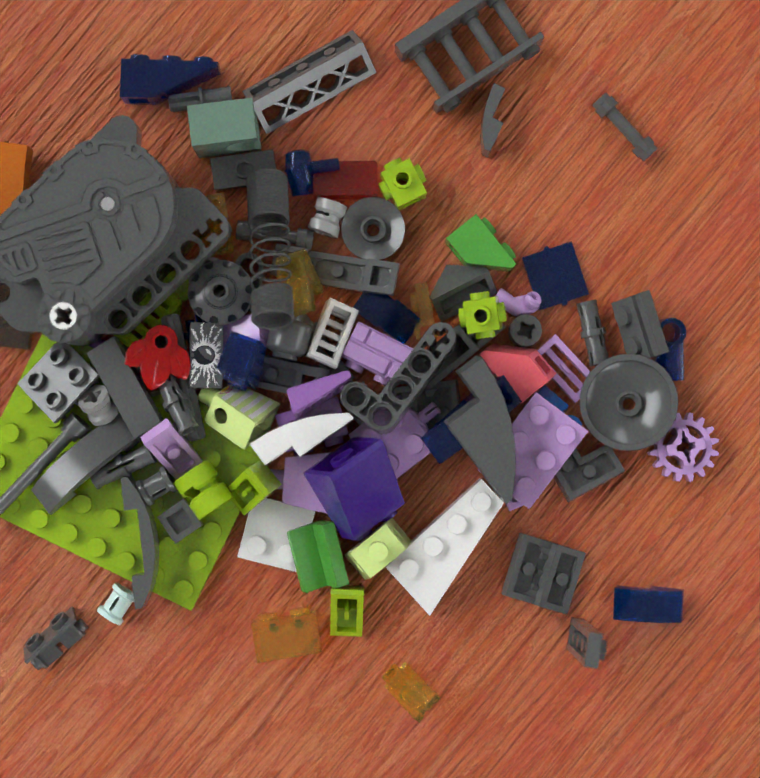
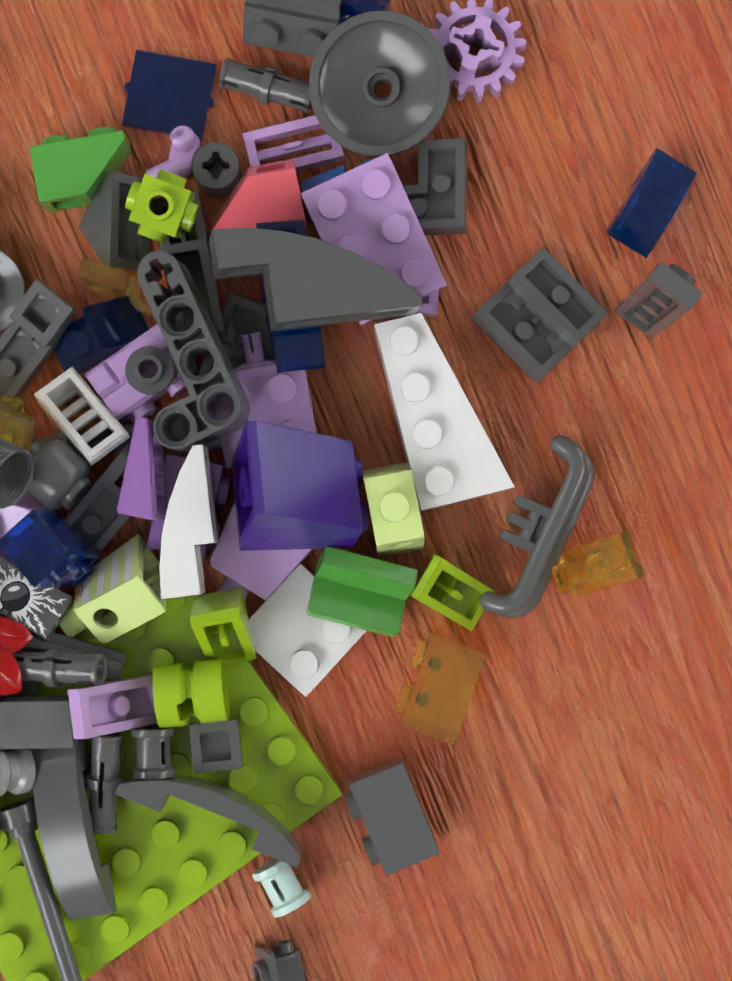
camera: 55 degrees left, 0 degrees up
none -> dark grey plate [125,346,174,395]
none -> dark grey brick [344,756,440,876]
none -> dark grey piece [480,435,594,619]

